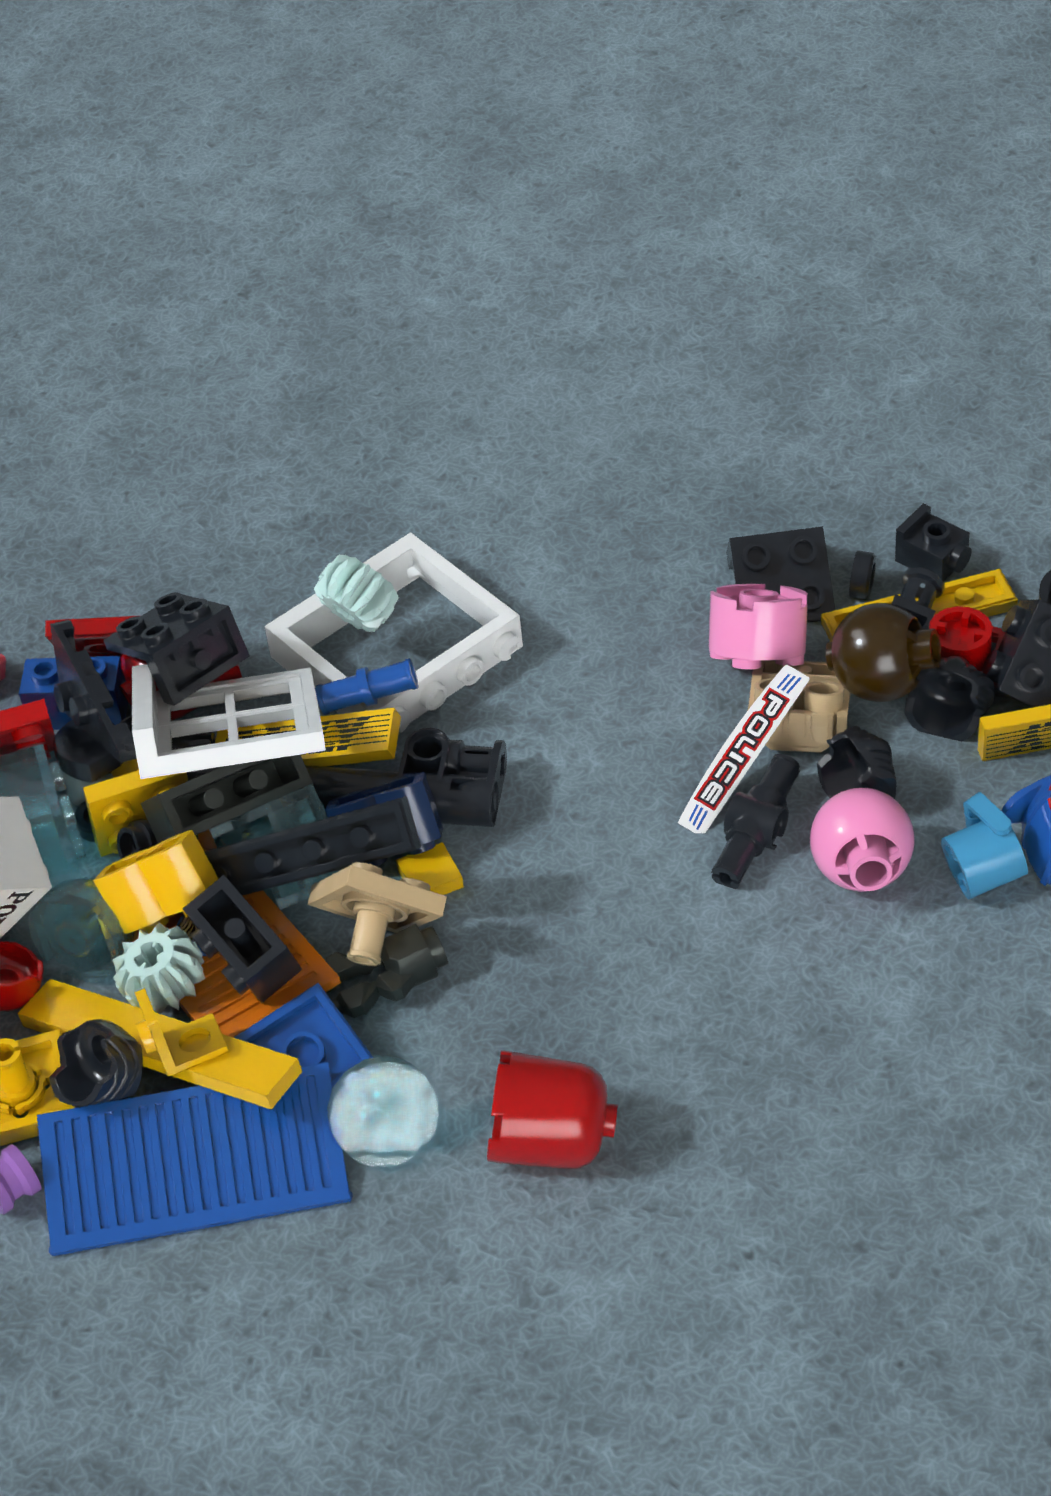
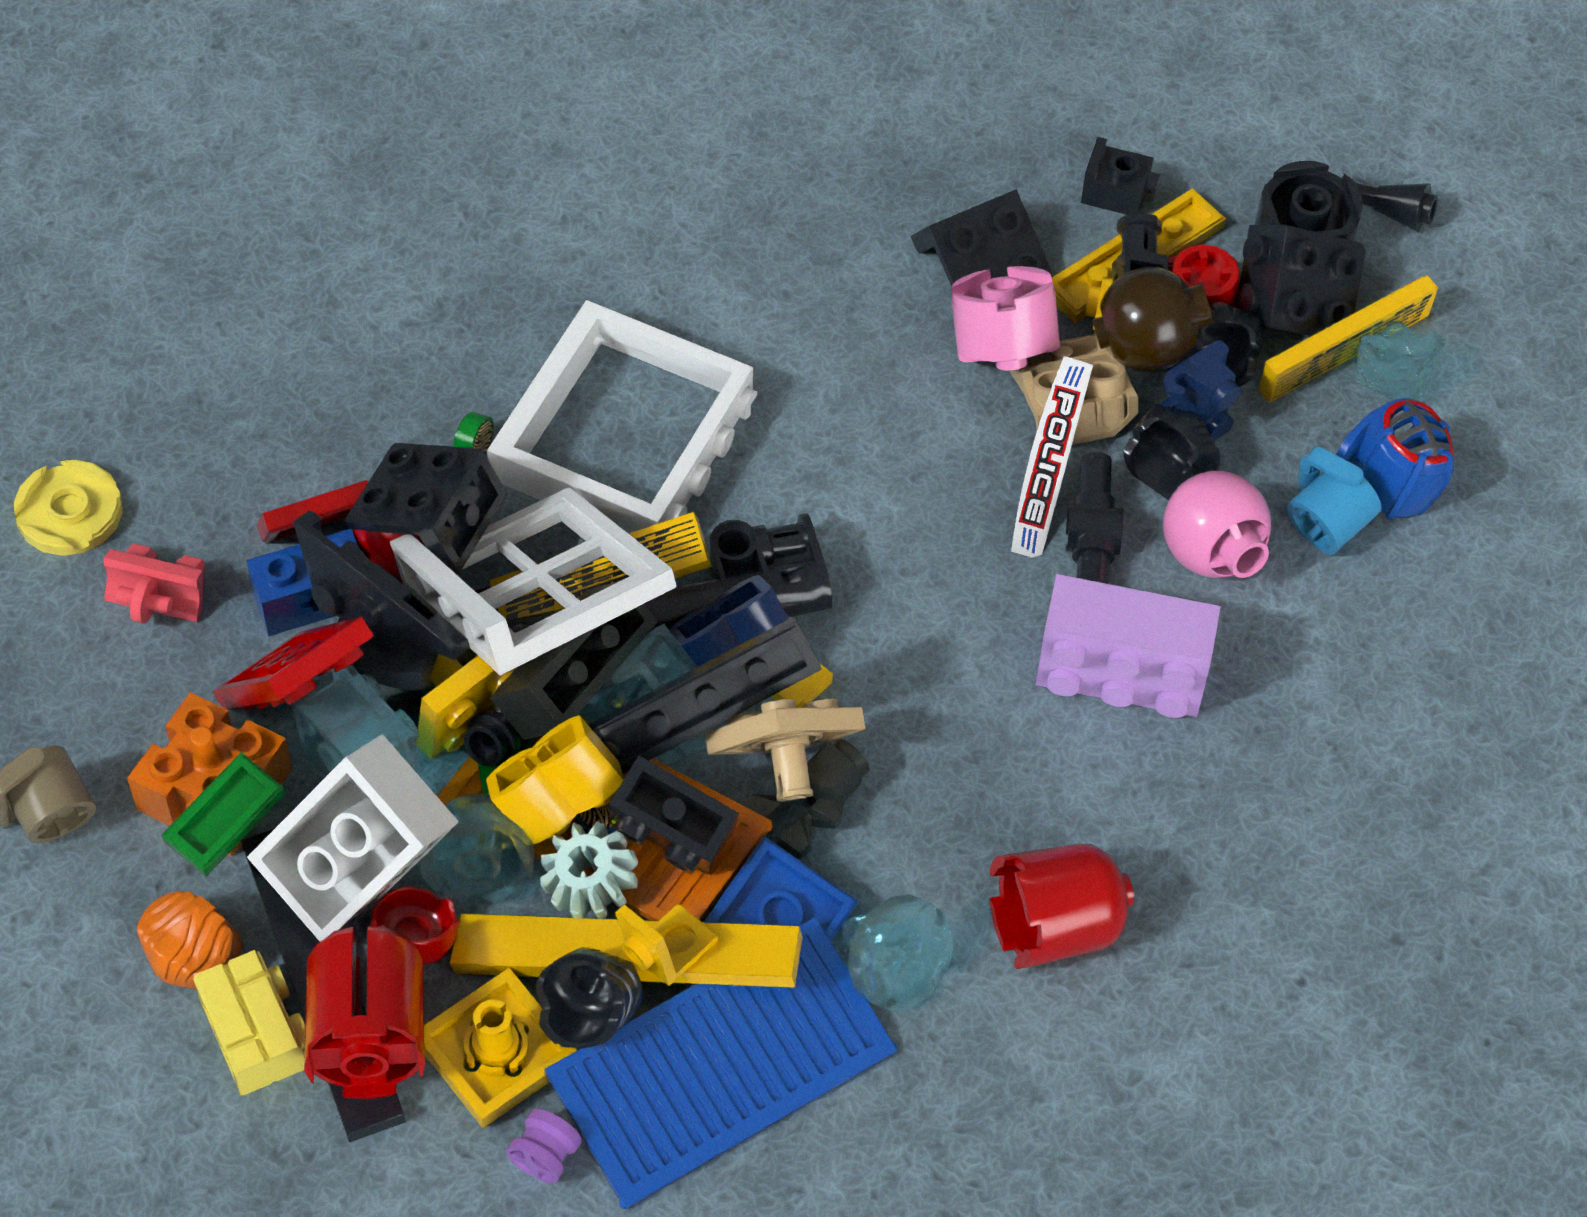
camera: 30 degrees left, 10 degrees up
light aqua gear [314,555,399,632] -> none
blue pin [315,658,419,715] -> none
black tile [849,550,877,599] -> none
none -> green tile [453,411,494,454]
none -> lavender brick [1036,574,1221,718]
none -> dark blue piece [1161,340,1241,441]

